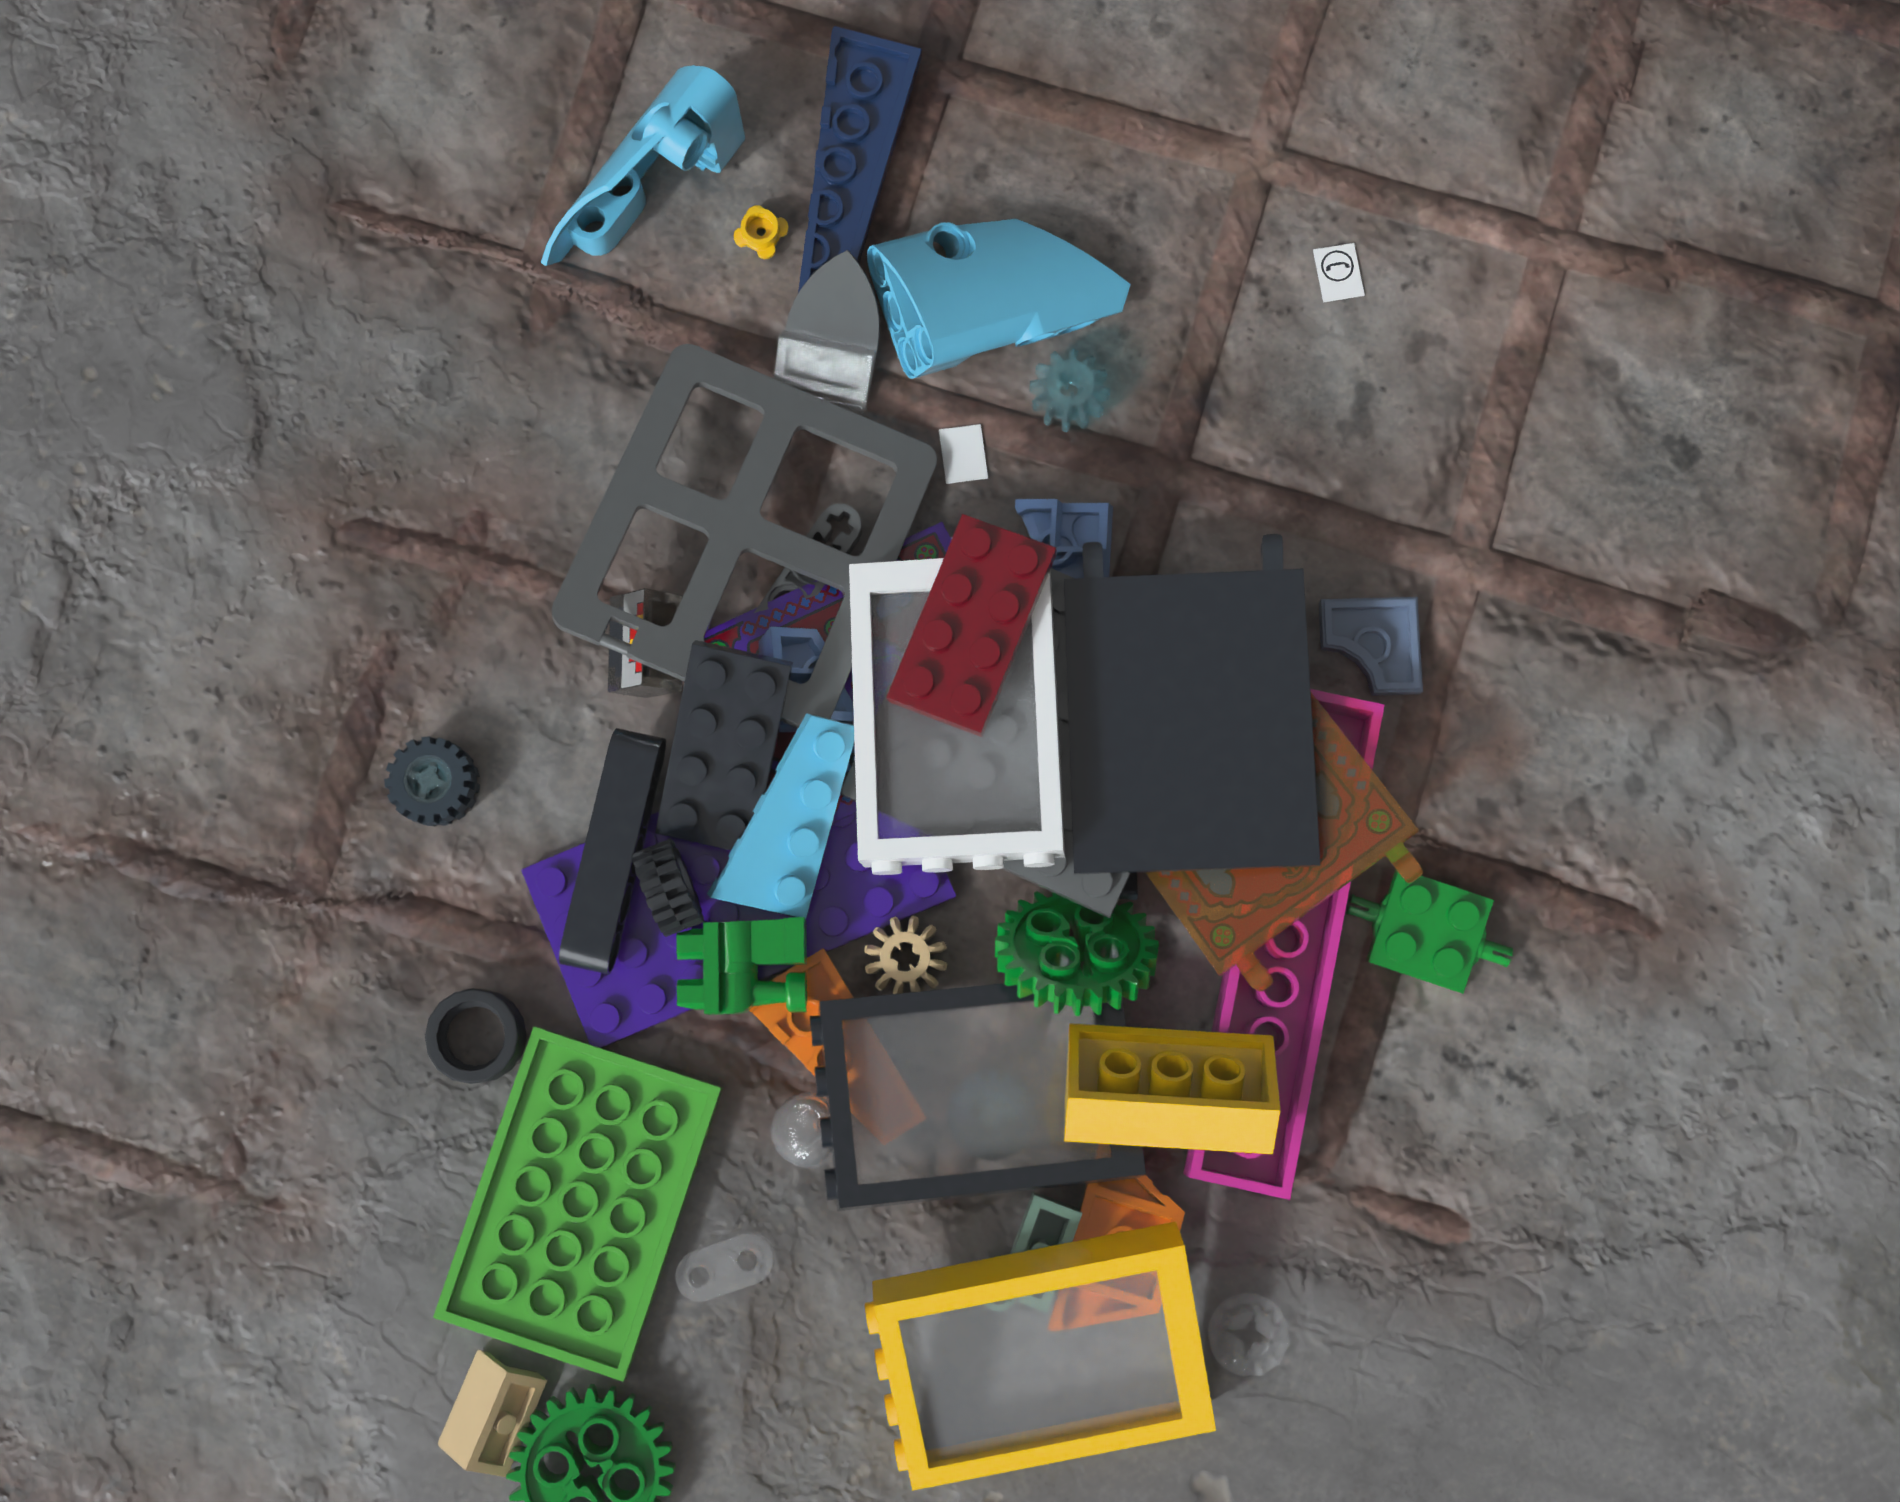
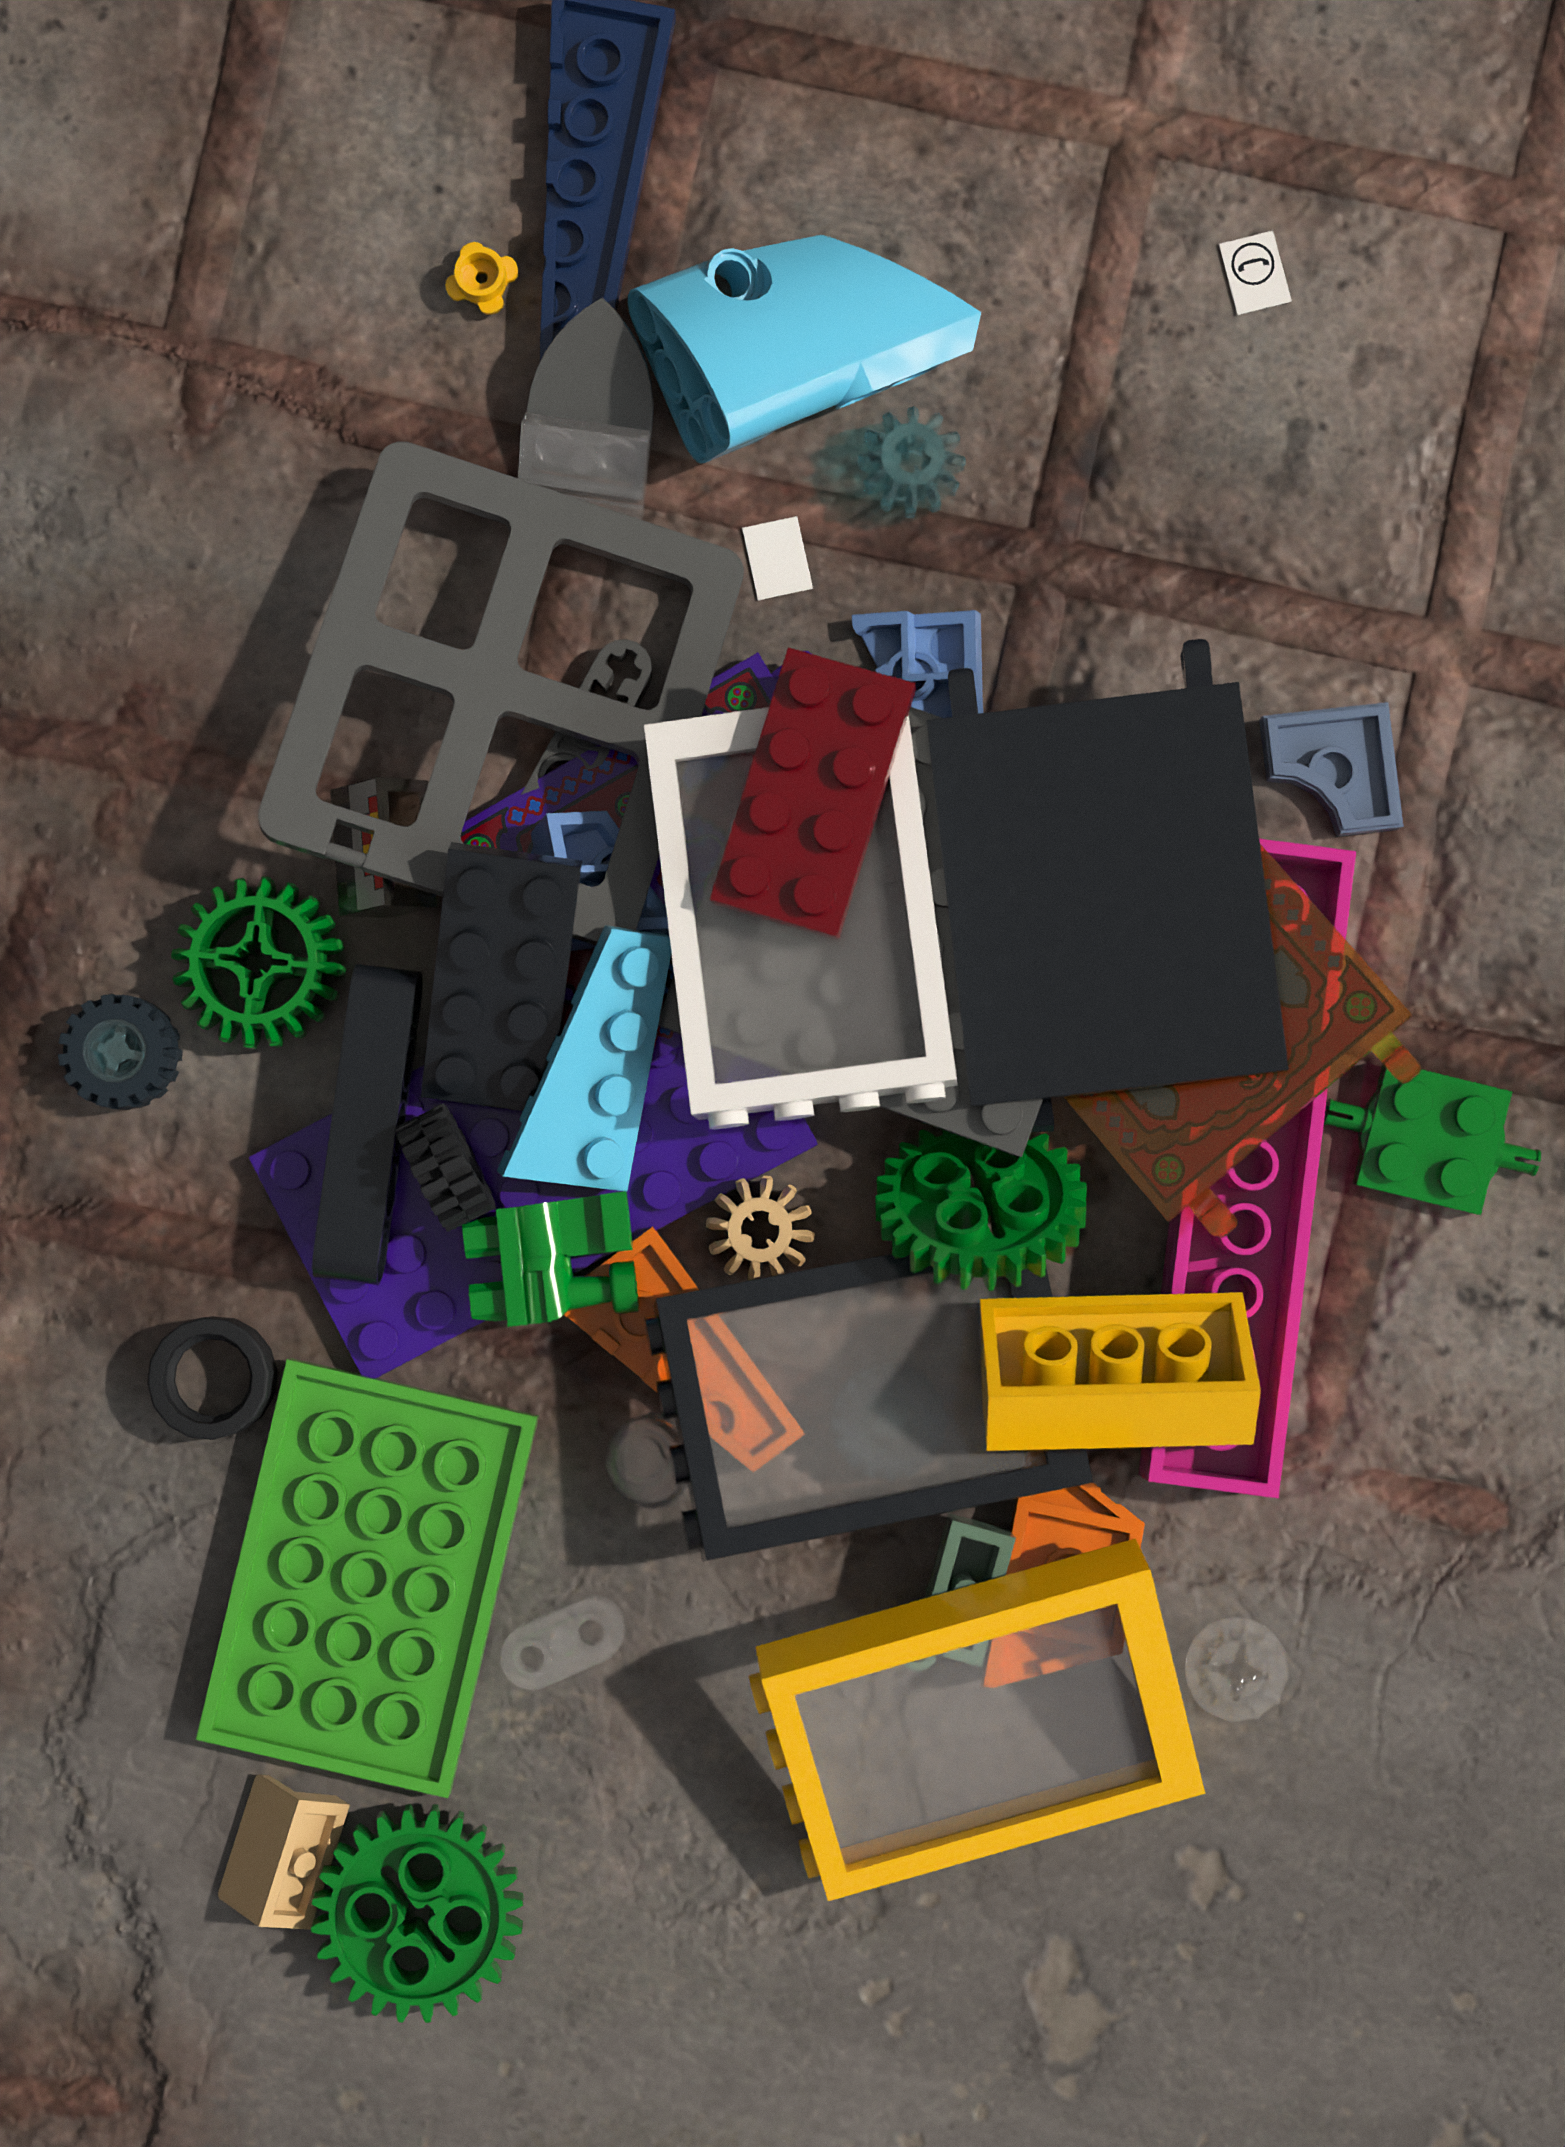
camera: 10 degrees left, 5 degrees up
medium azure panel [541,65,745,266] -> none
none -> green gear [171,876,346,1049]

